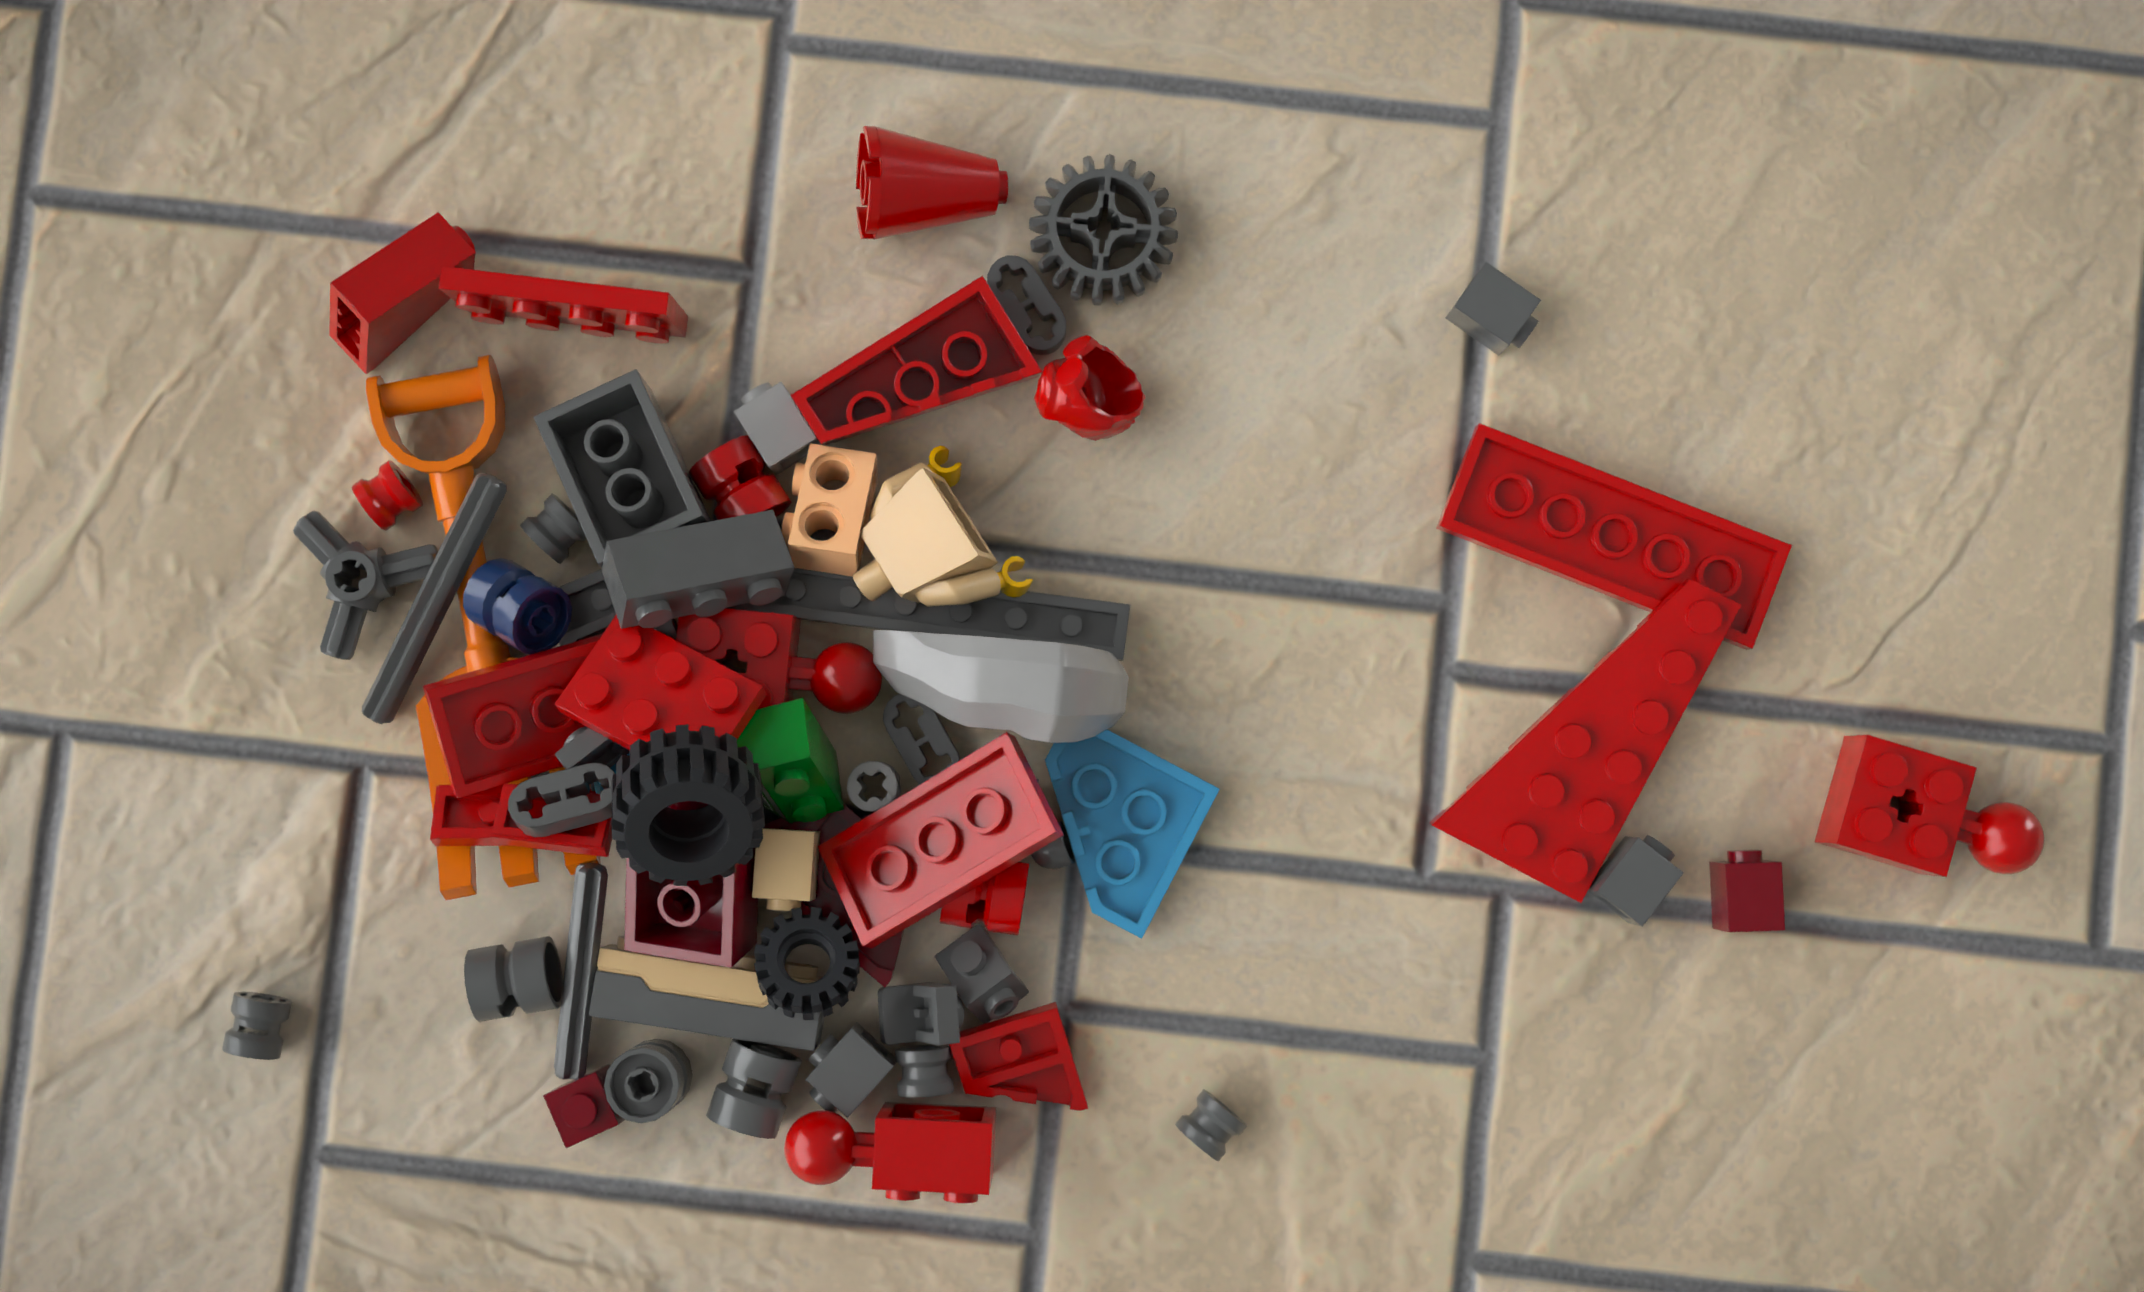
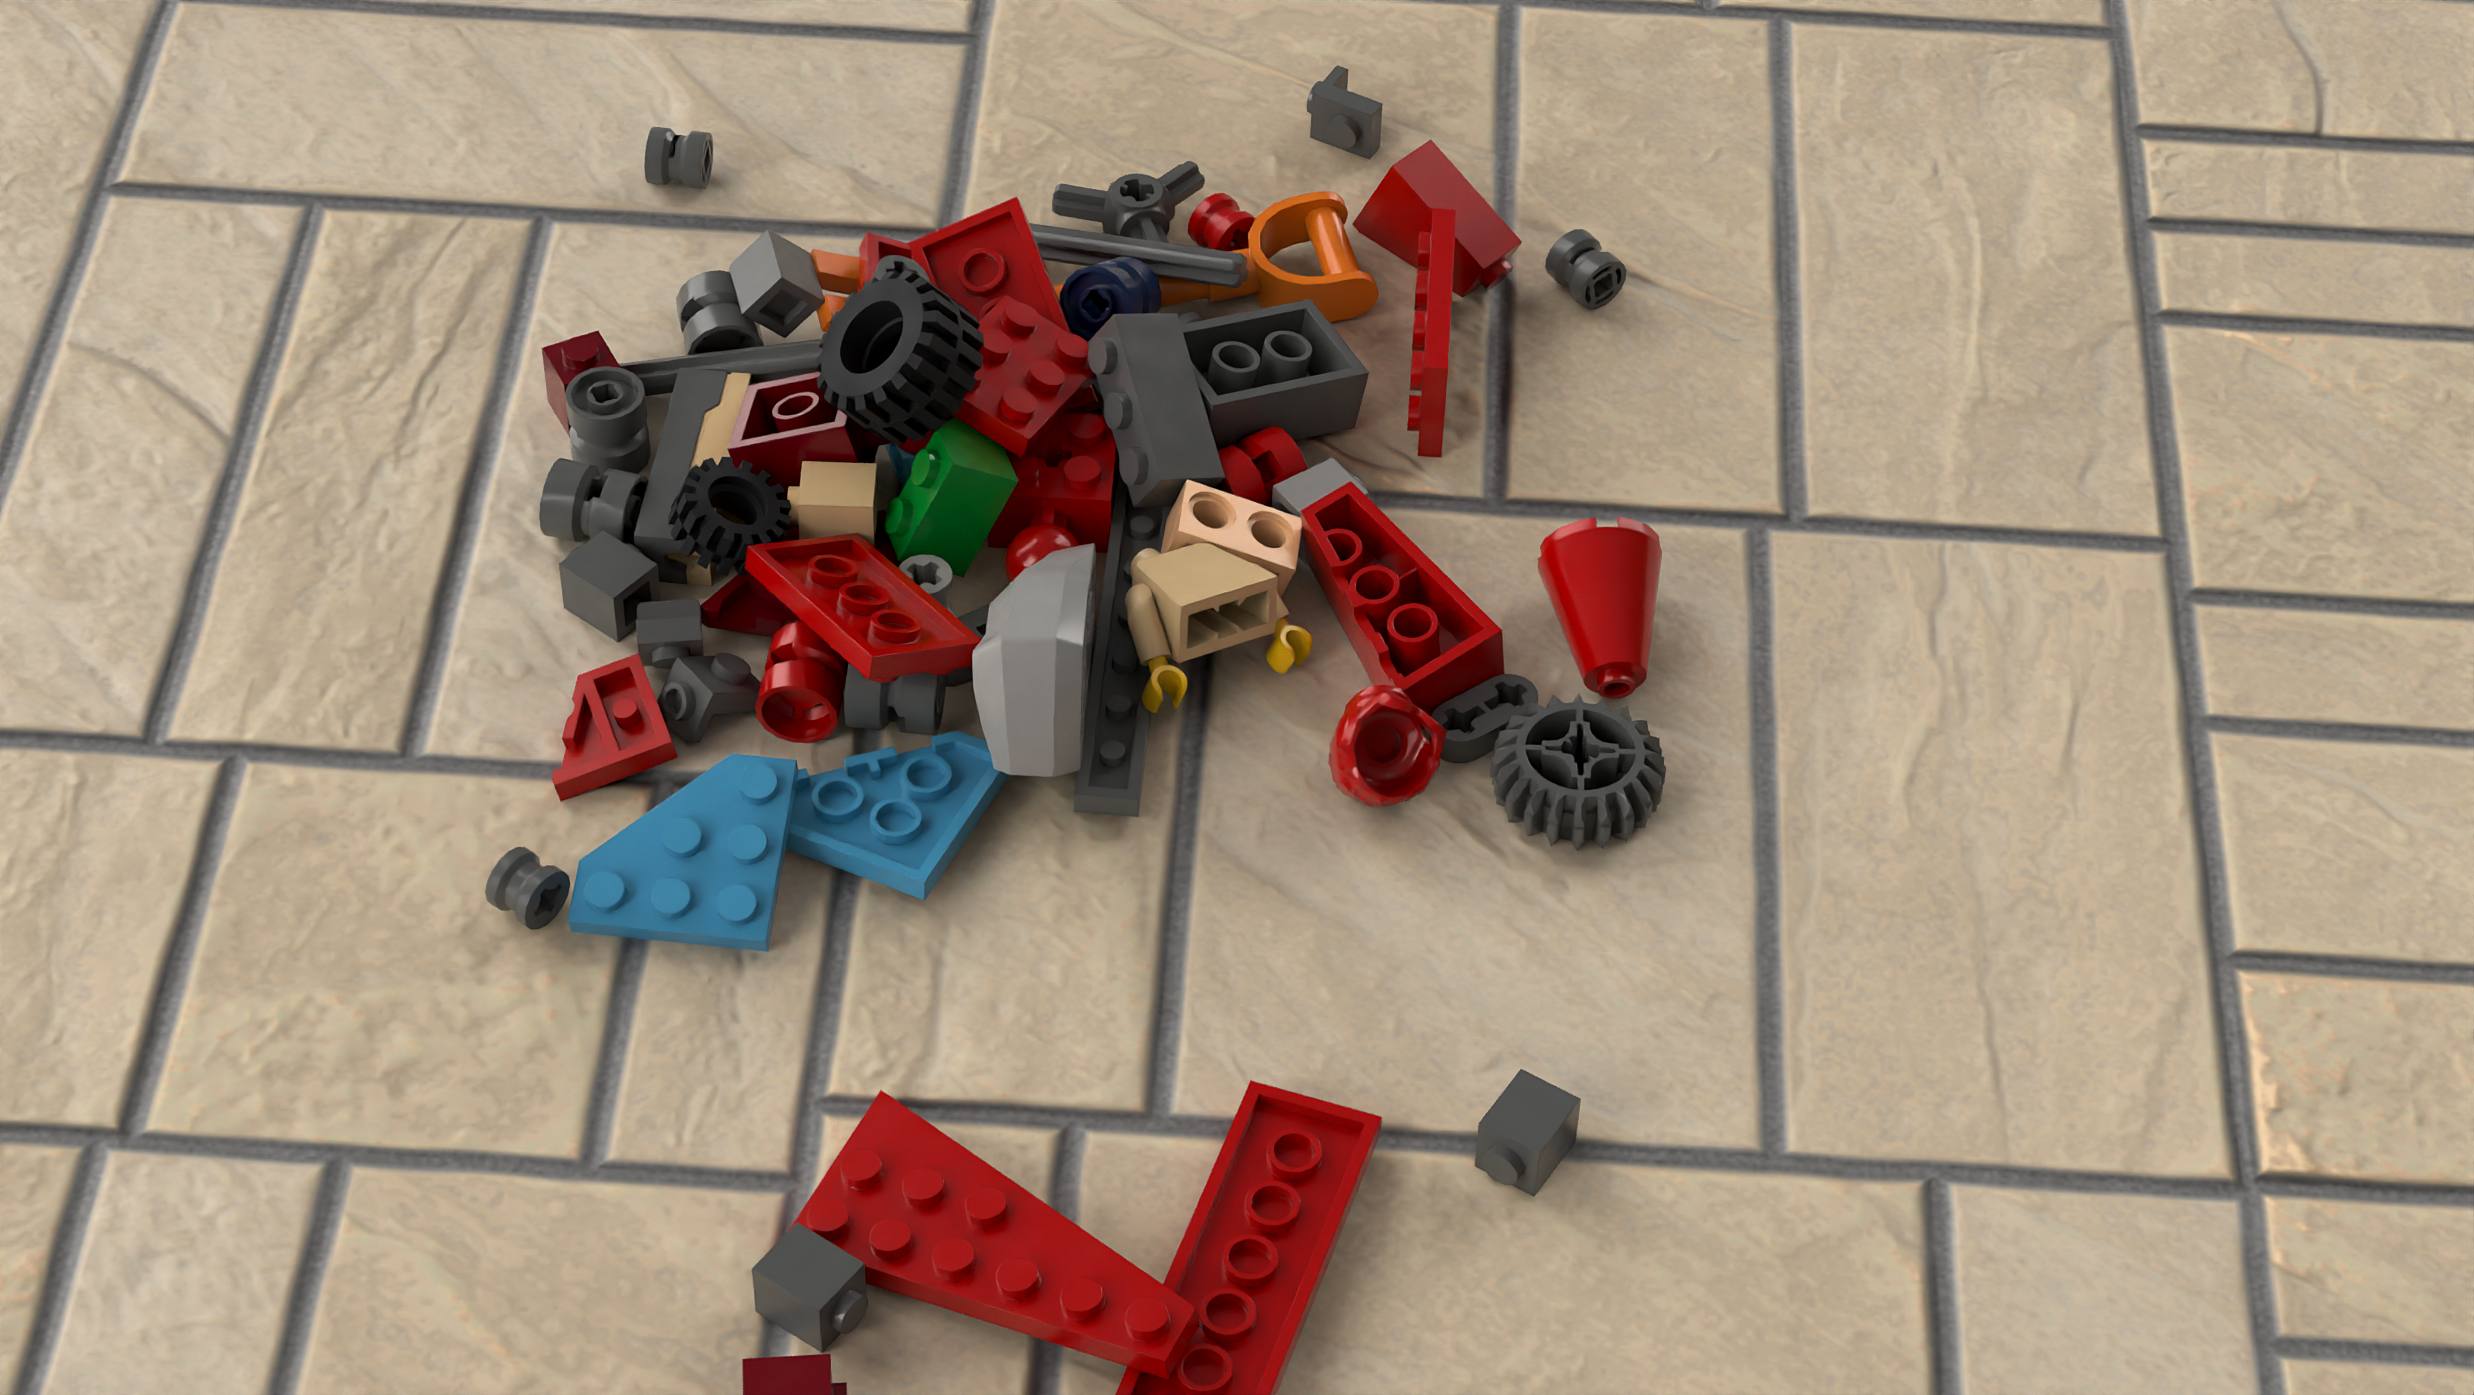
camera: 85 degrees right, 40 degrees down
red brick [784,1102,997,1203] -> none
dark grey wheel [895,1044,954,1097] -> none
dark grey hinge [1031,821,1075,869] -> none
none -> dark azure plate [567,754,799,952]
none -> dark grey panel [729,229,825,338]
none -> dark grey bracket [1307,65,1383,160]
none -> dark grey wheel [1545,229,1627,309]

